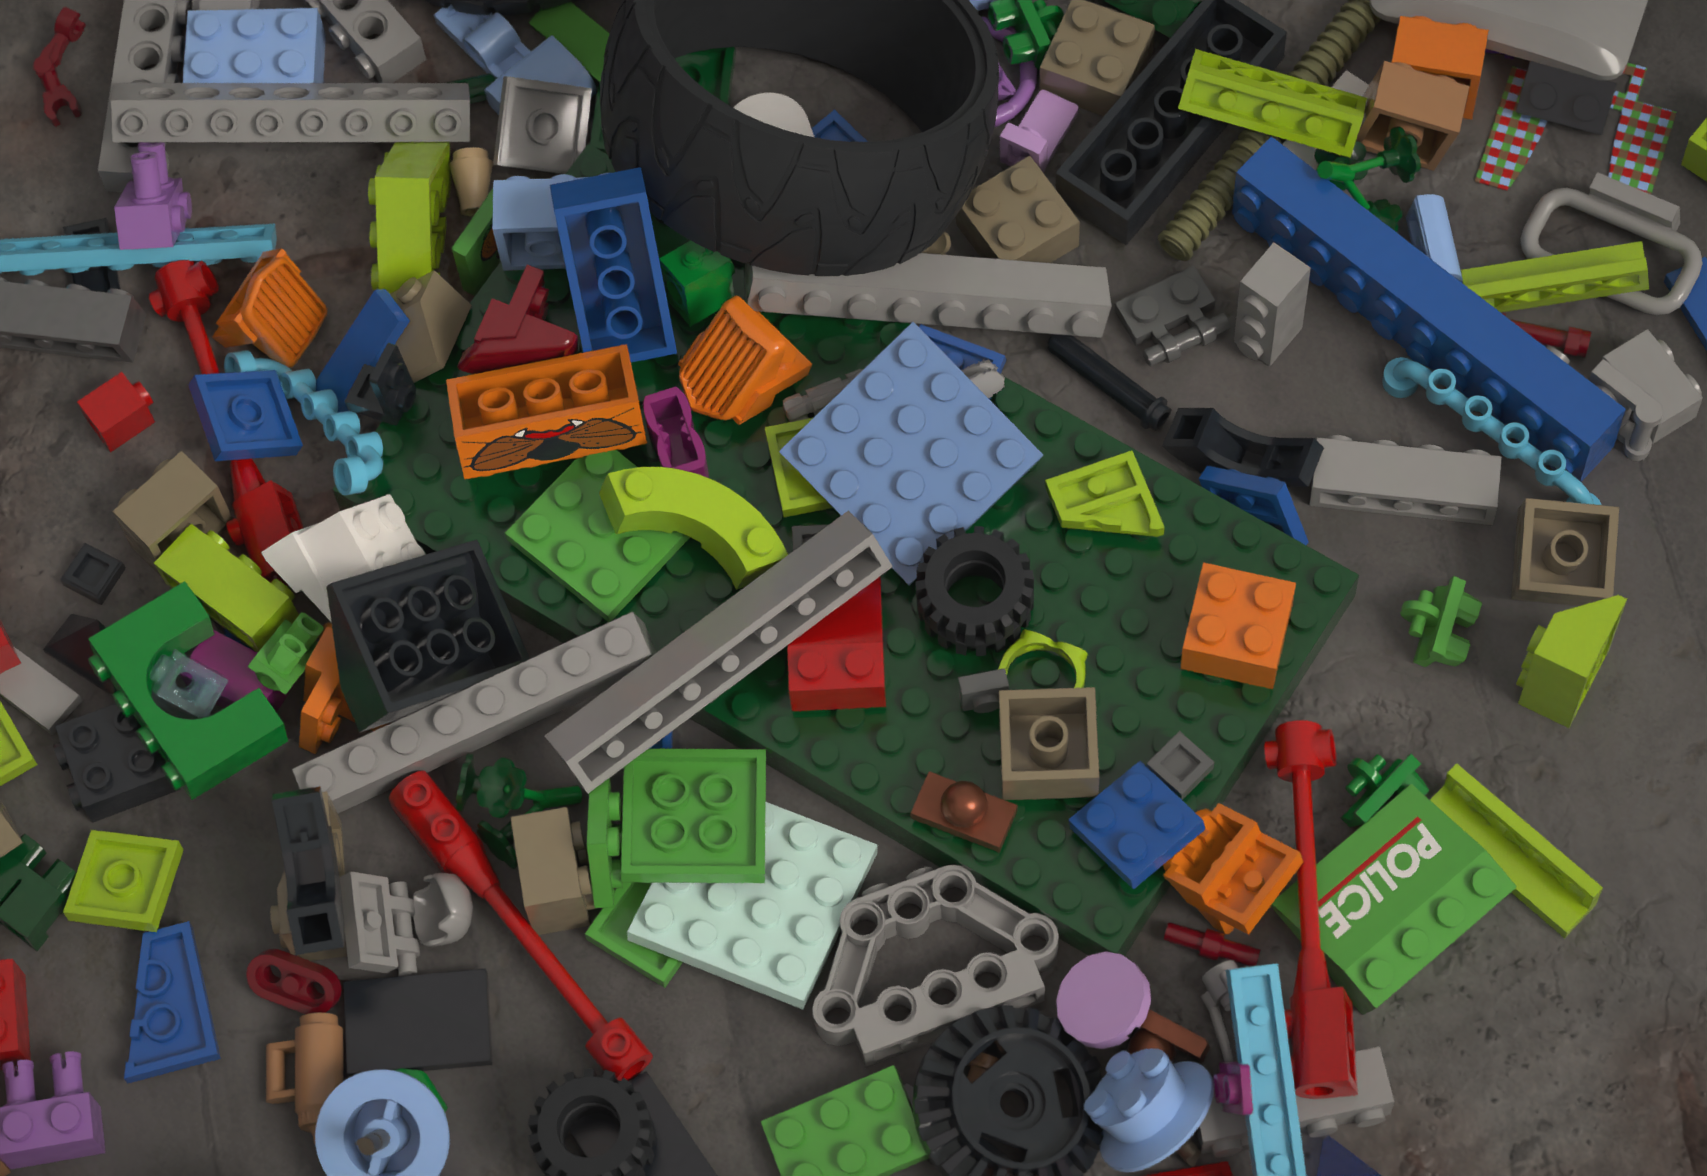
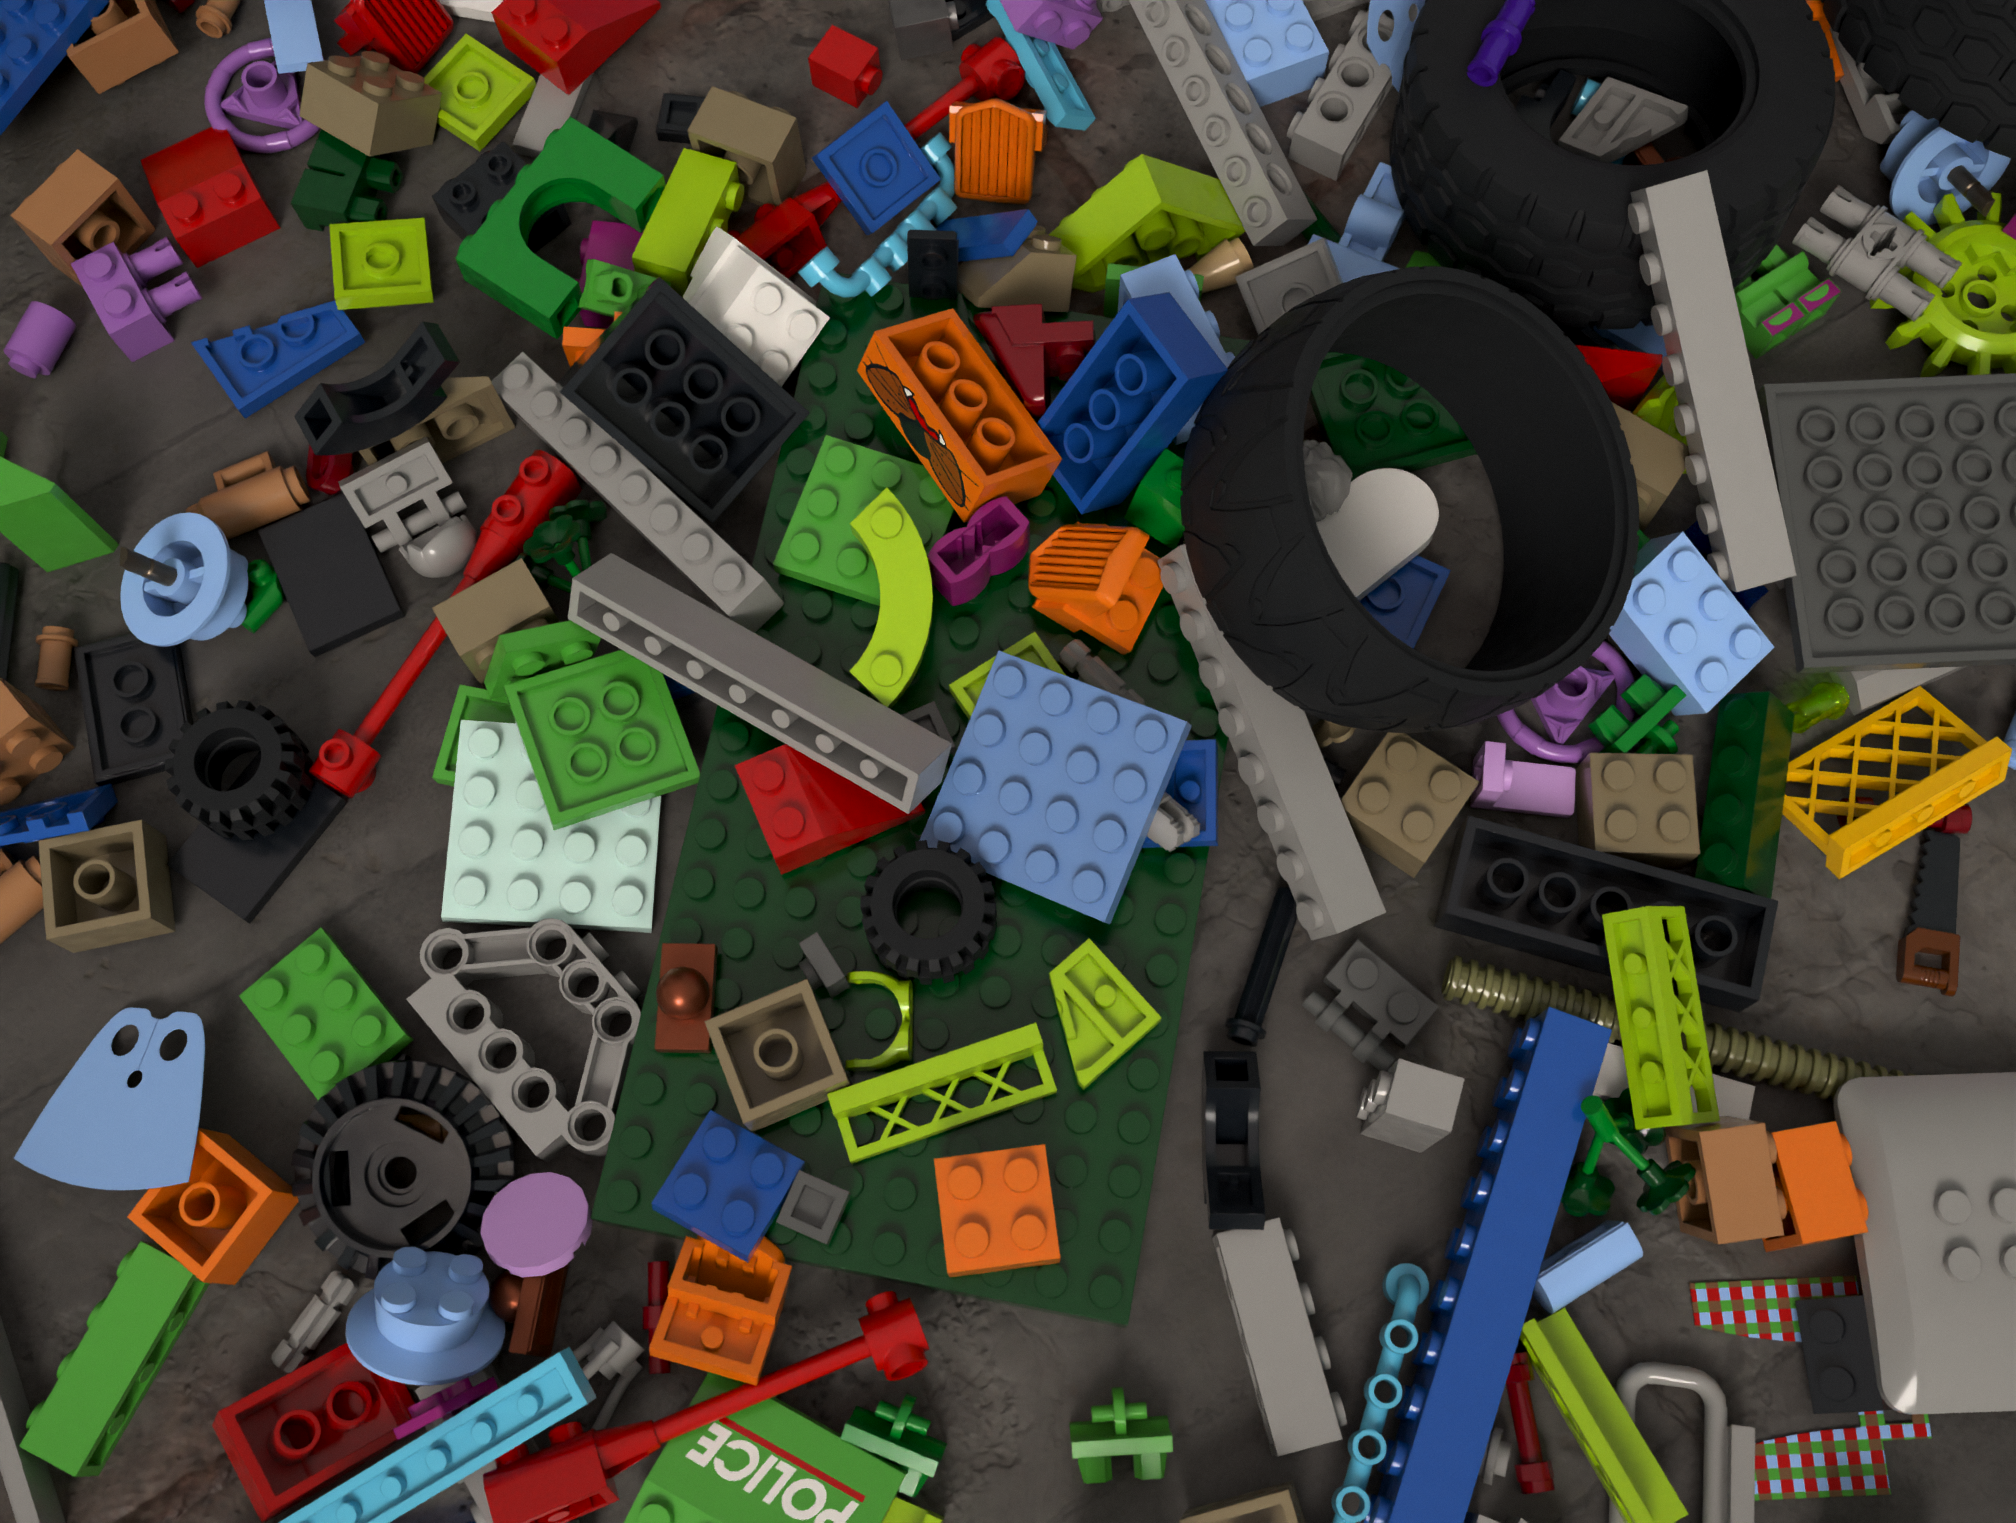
camera: 65 degrees right, 5 degrees up
clear light blue brick [149,649,229,719] -> none
blue wing [1199,466,1309,545] -> none
none -> lime fence [827,1022,1057,1164]

